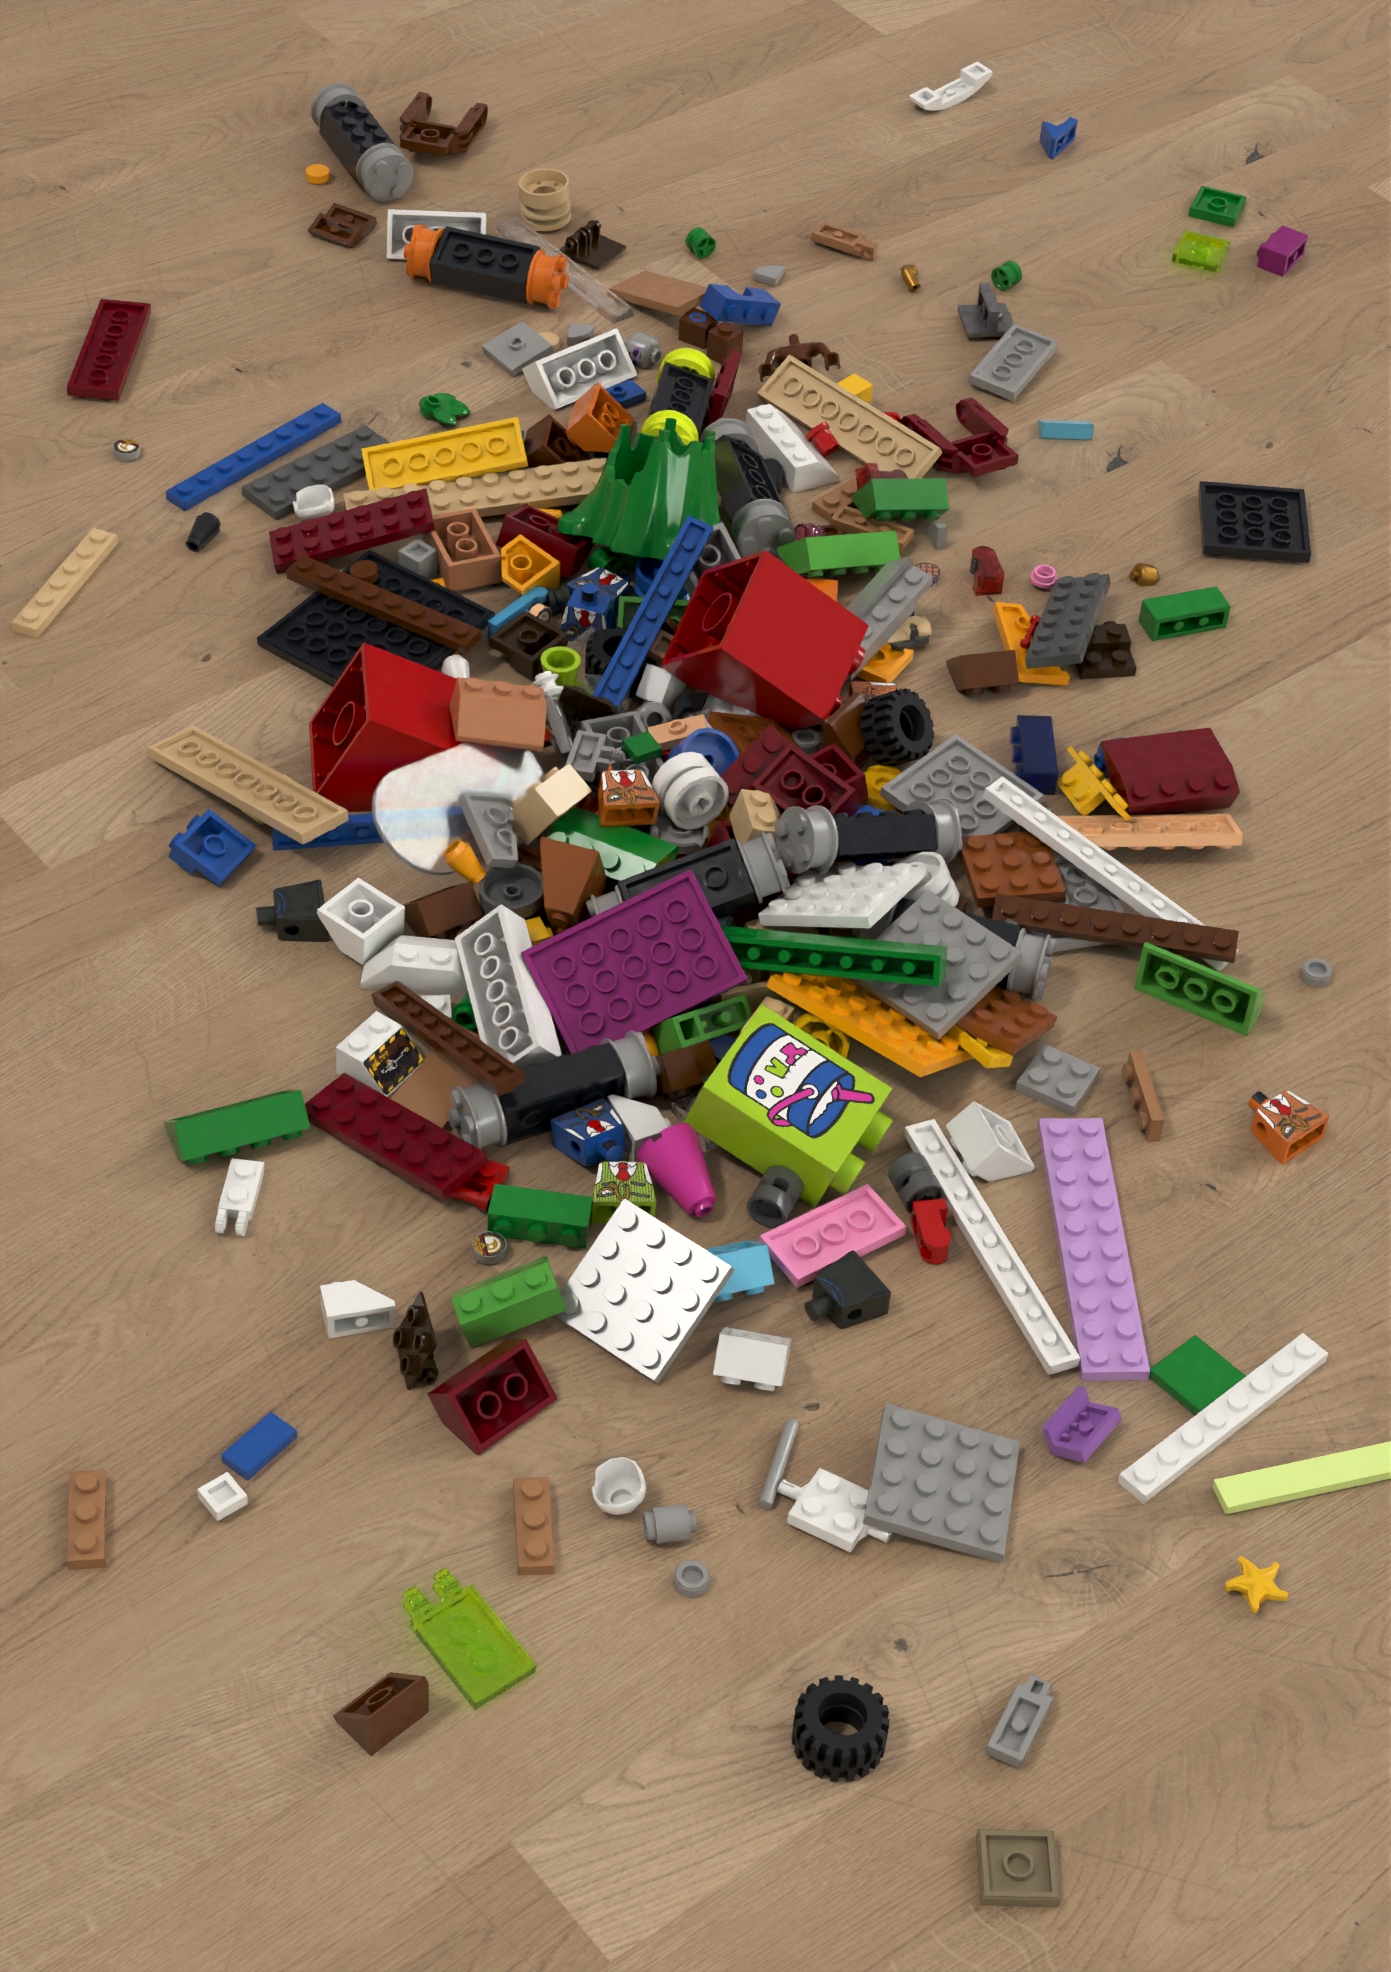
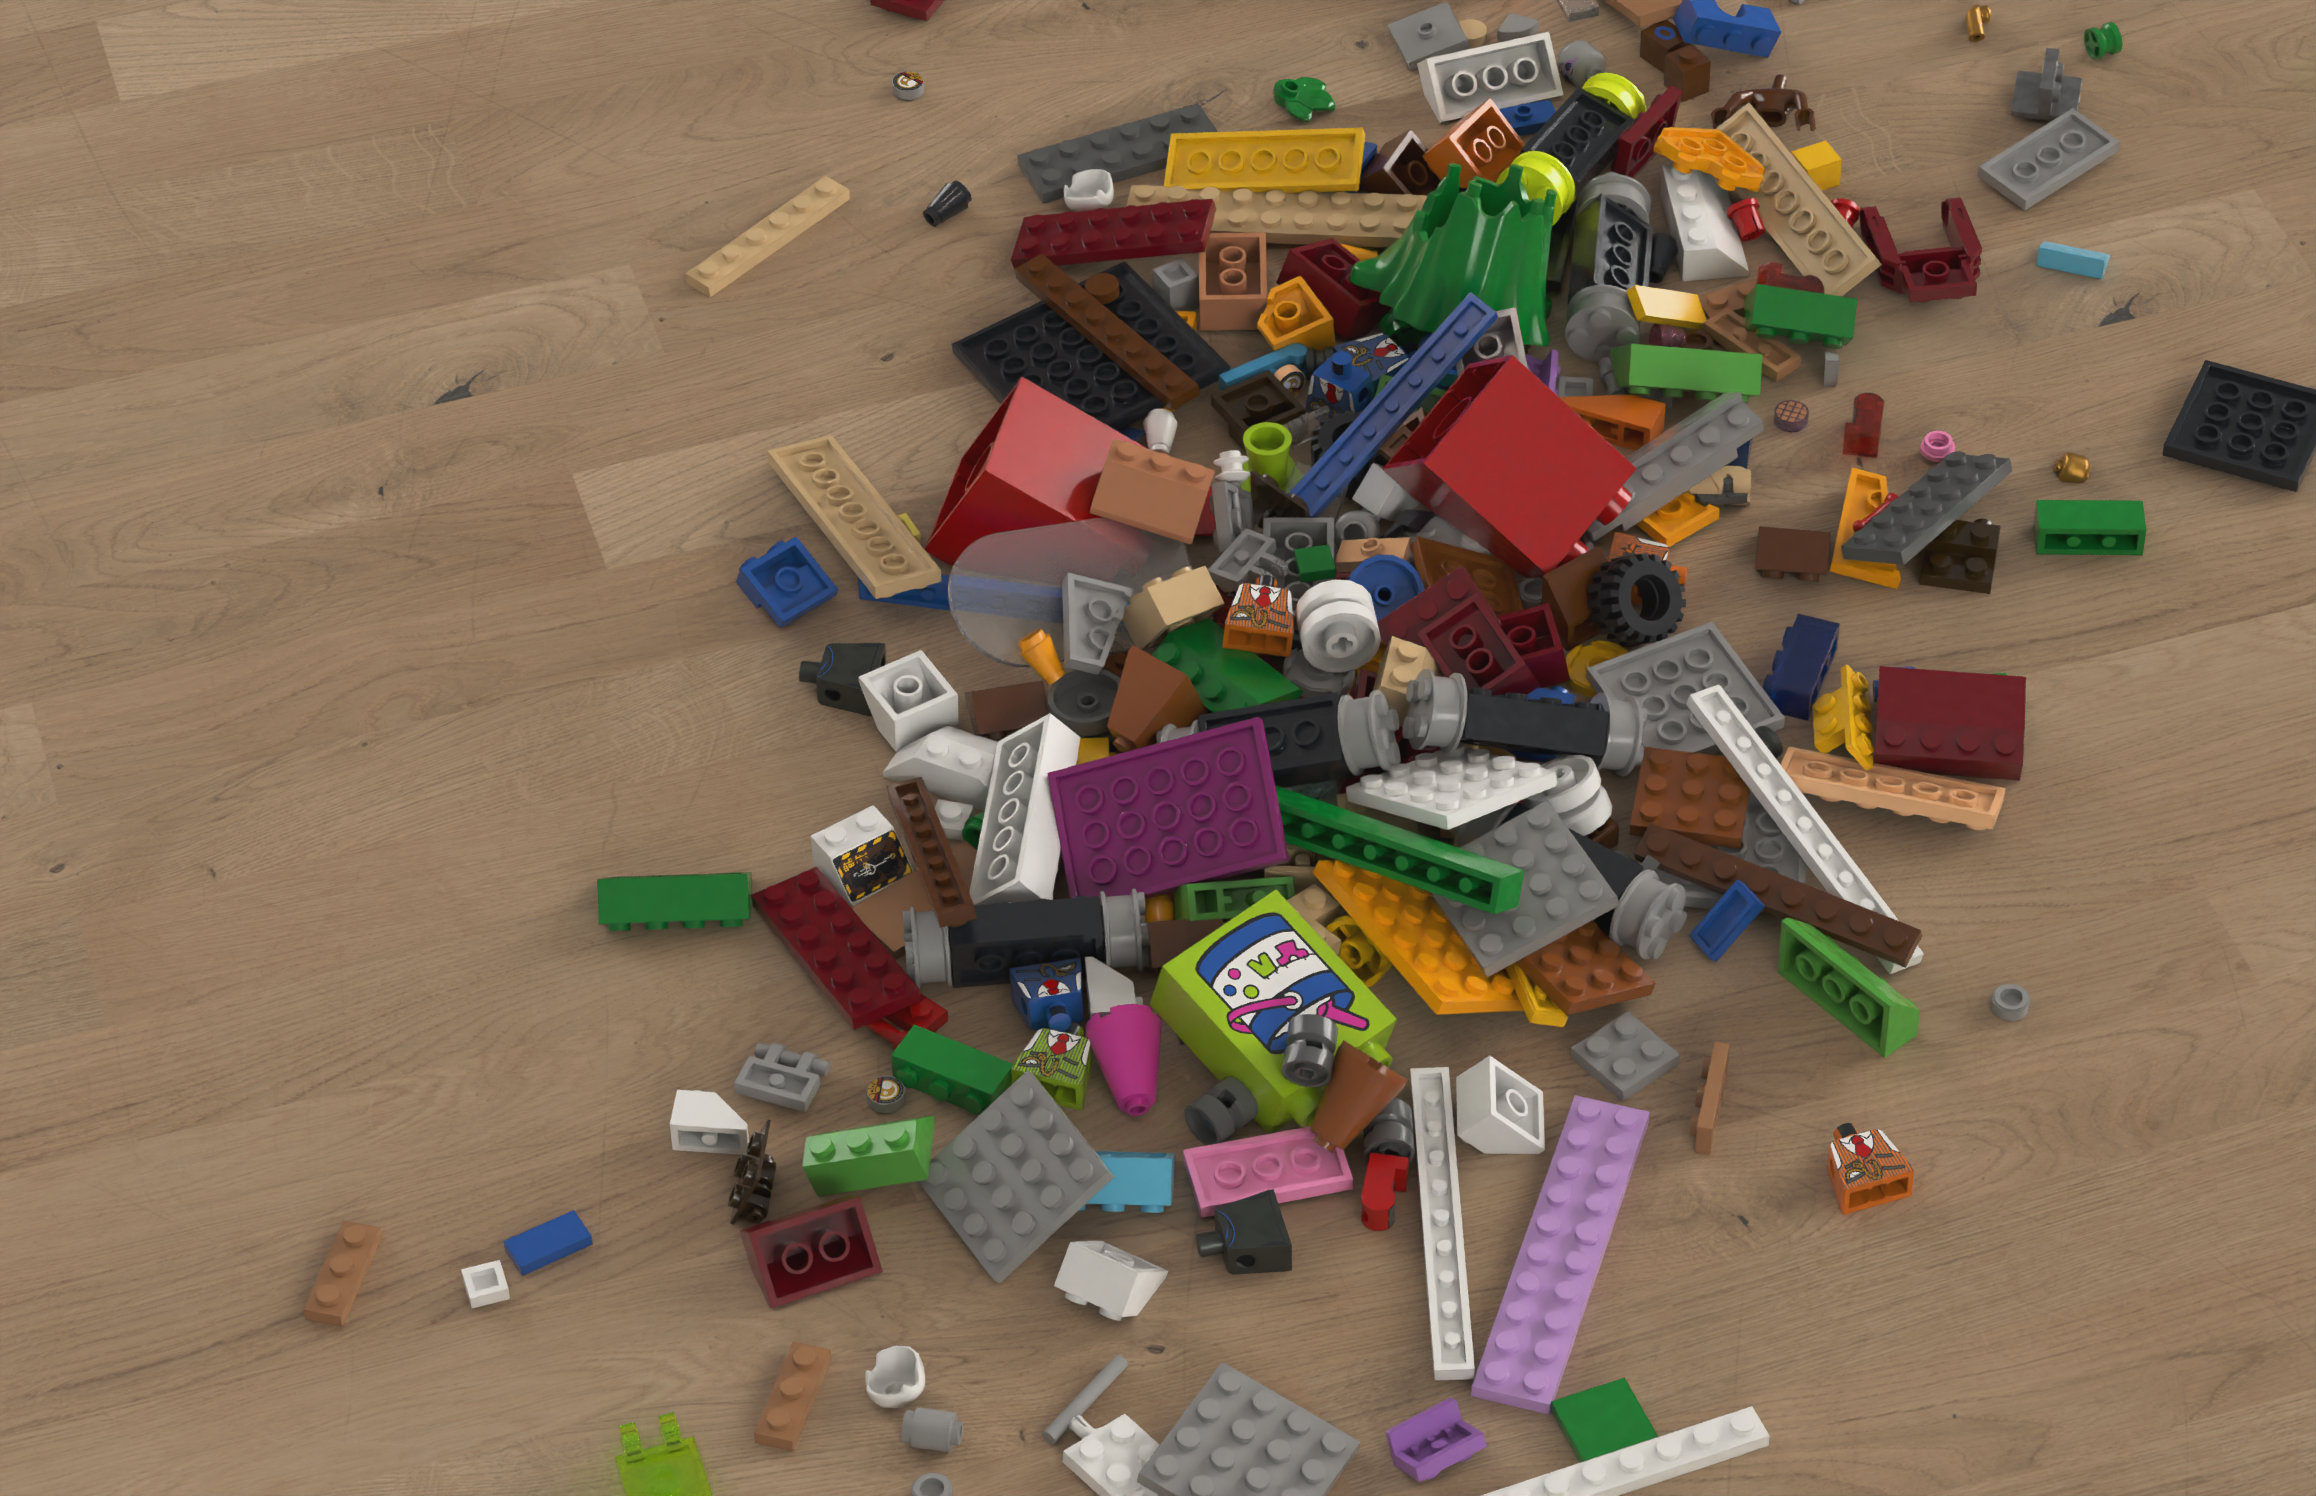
camera: 25 degrees right, 0 degrees up
blue plate [166,403,341,511] -> none
white hinge [215,1158,265,1236] -> none
none -> light grey plate [734,1043,831,1112]
none -> dark grey wheel [1281,1014,1338,1087]
none -> dark orange cone [1310,1040,1408,1153]
none -> yellow tile [1627,285,1707,330]
none -> light orange plate [1653,127,1765,192]
none -> blue tile [1688,880,1765,962]

